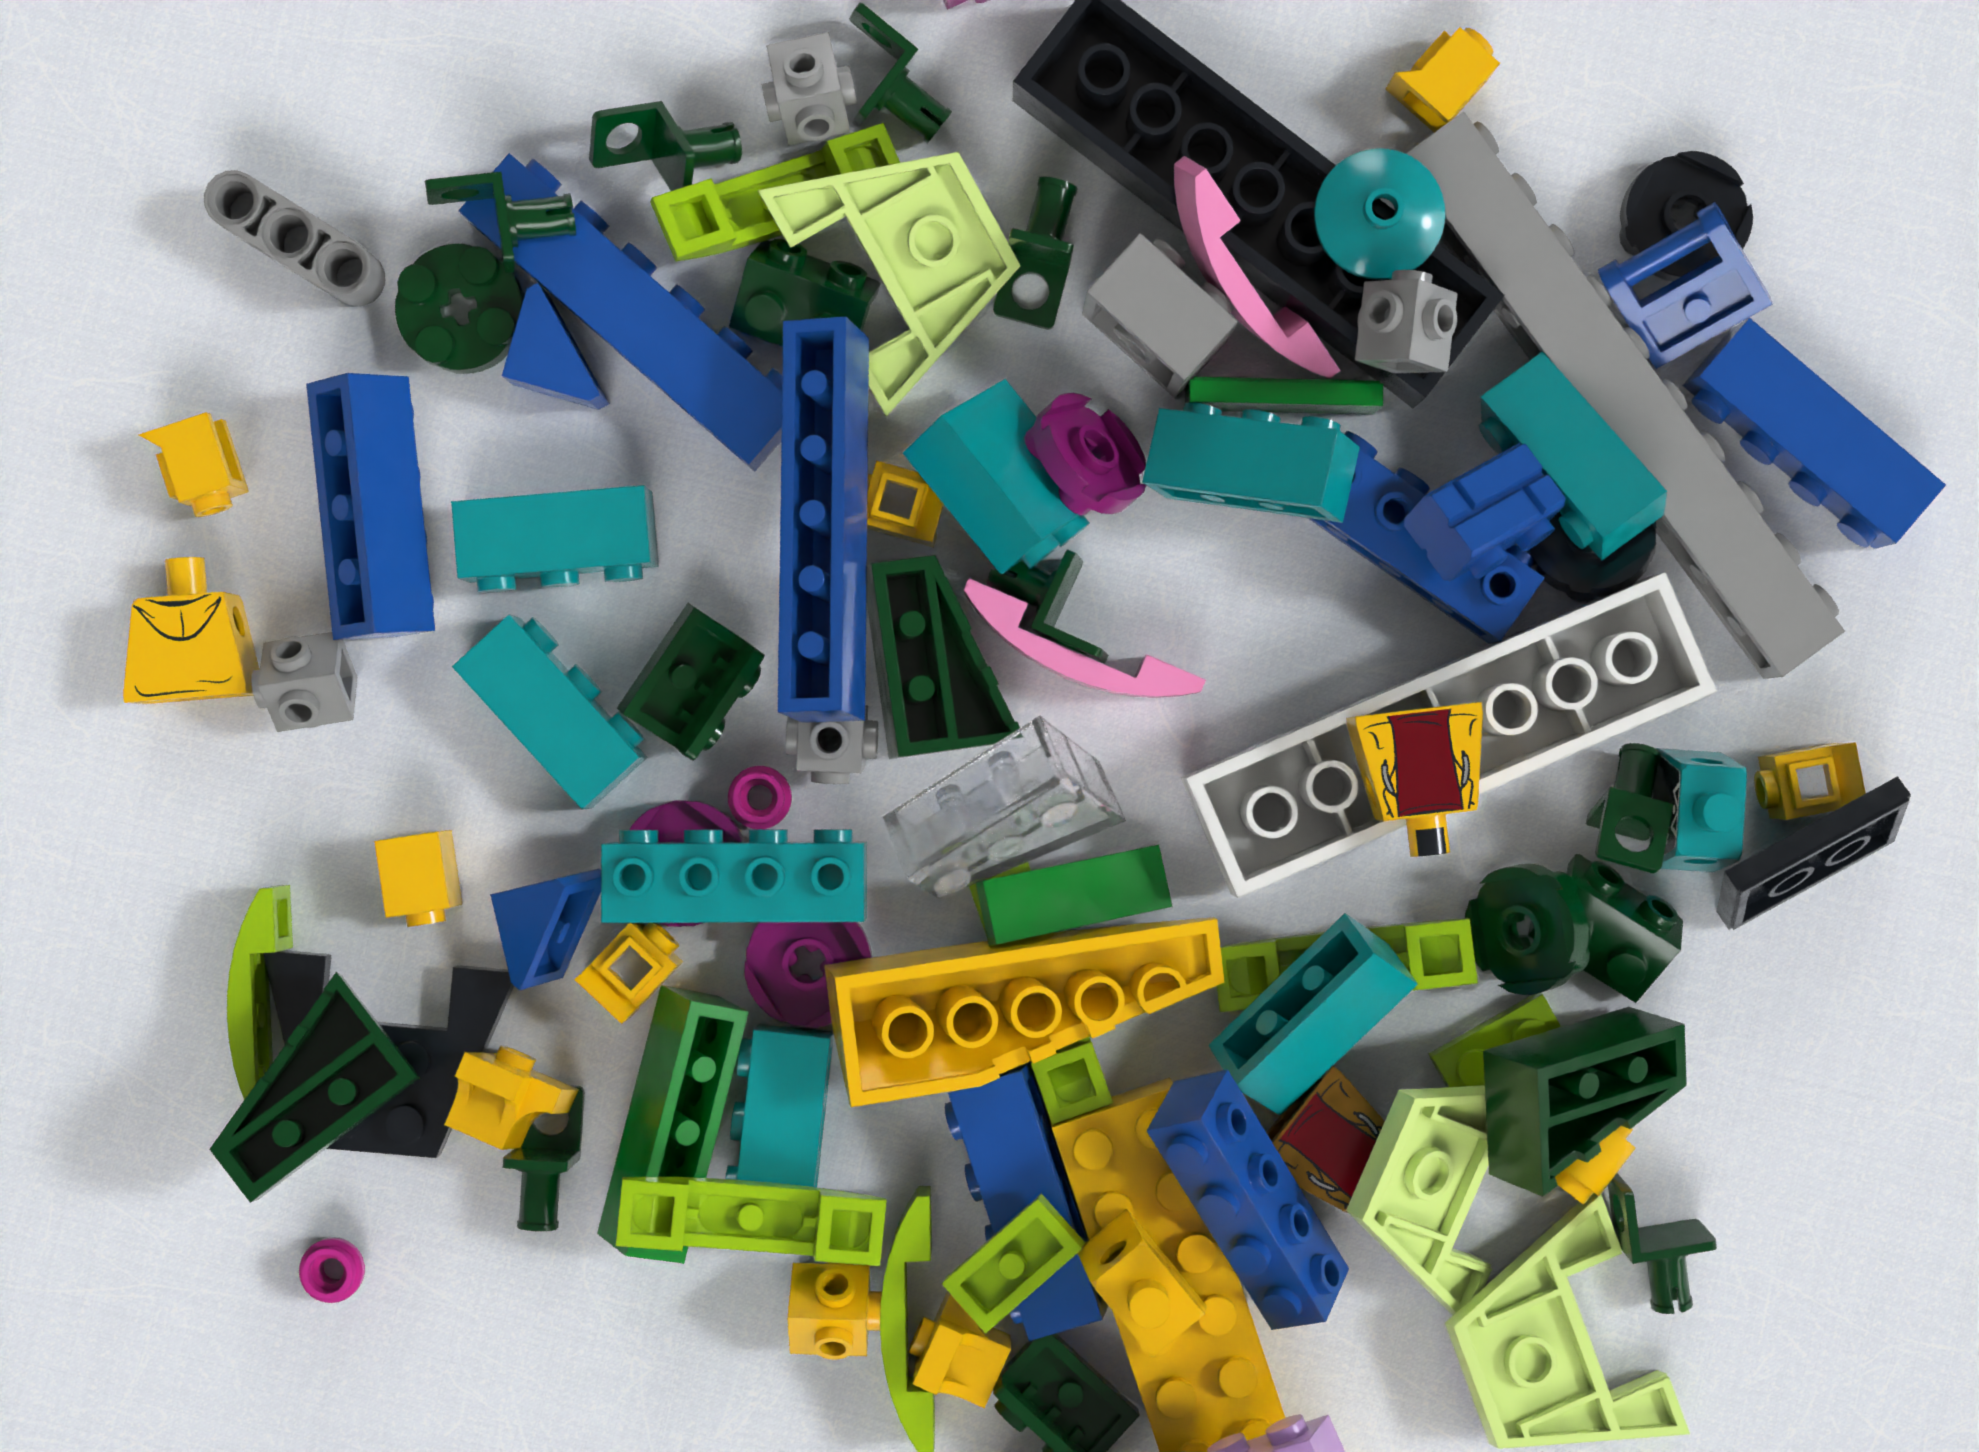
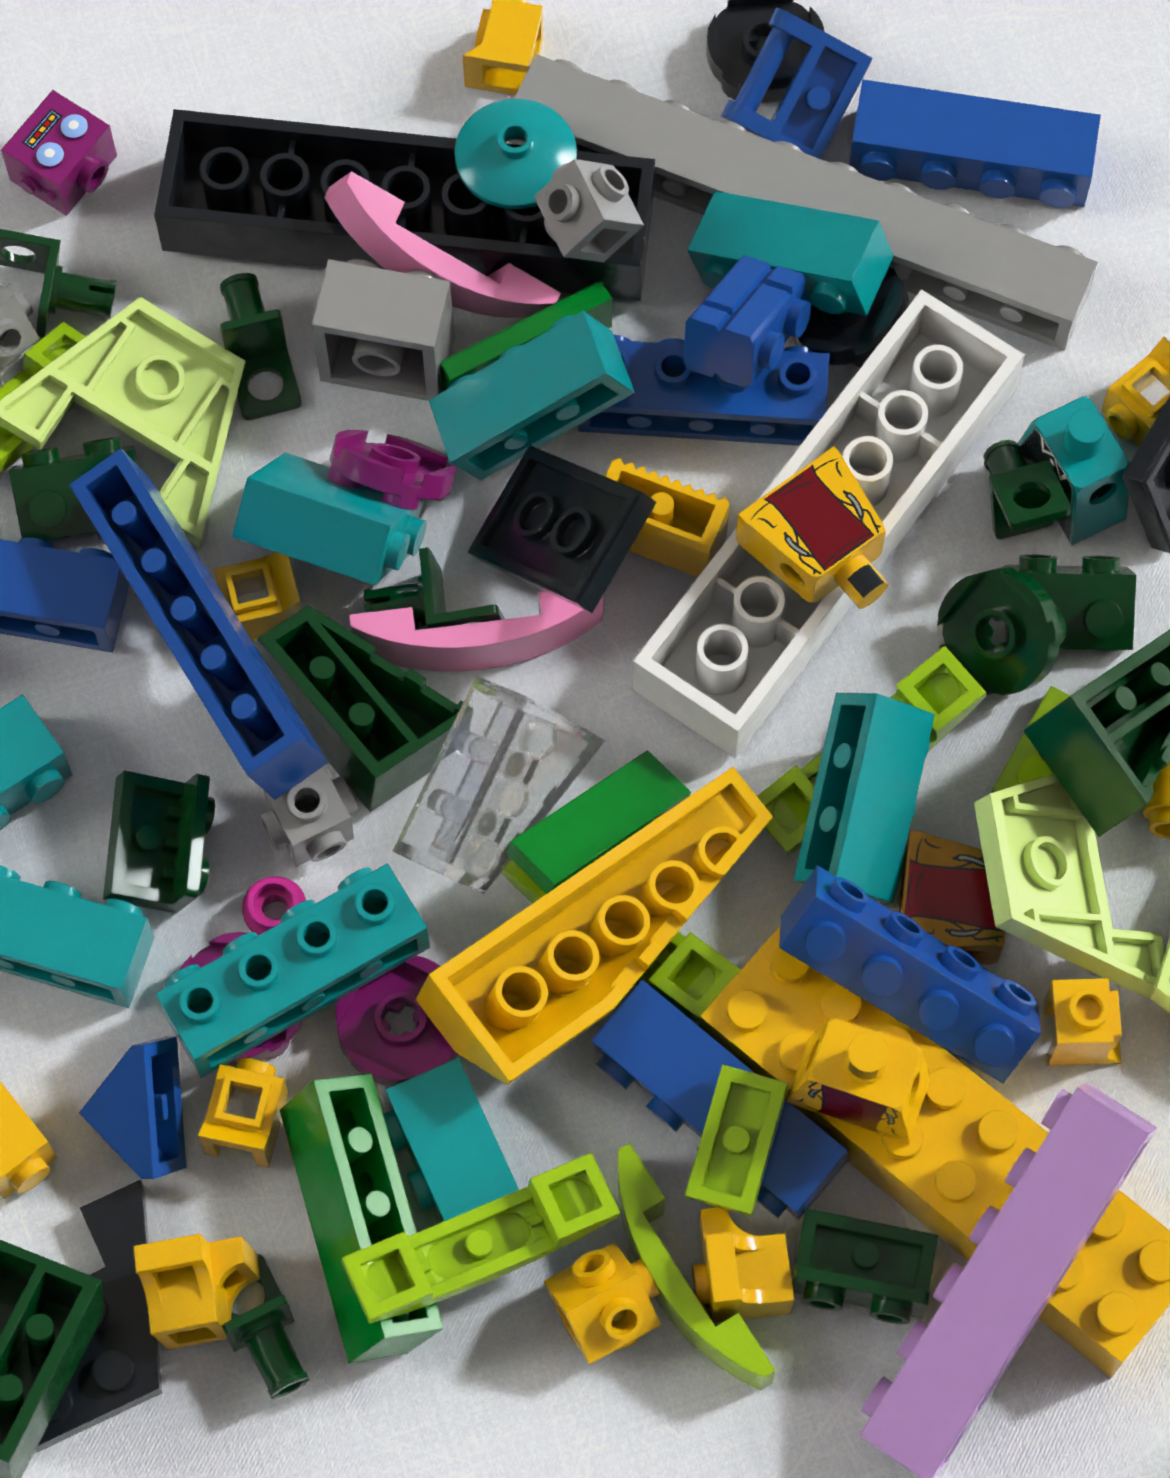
camera: 30 degrees left, 20 degrees down
none -> black tile [468,445,657,613]
none -> yellow brick [605,457,730,577]
none -> yellow window [1043,978,1122,1066]

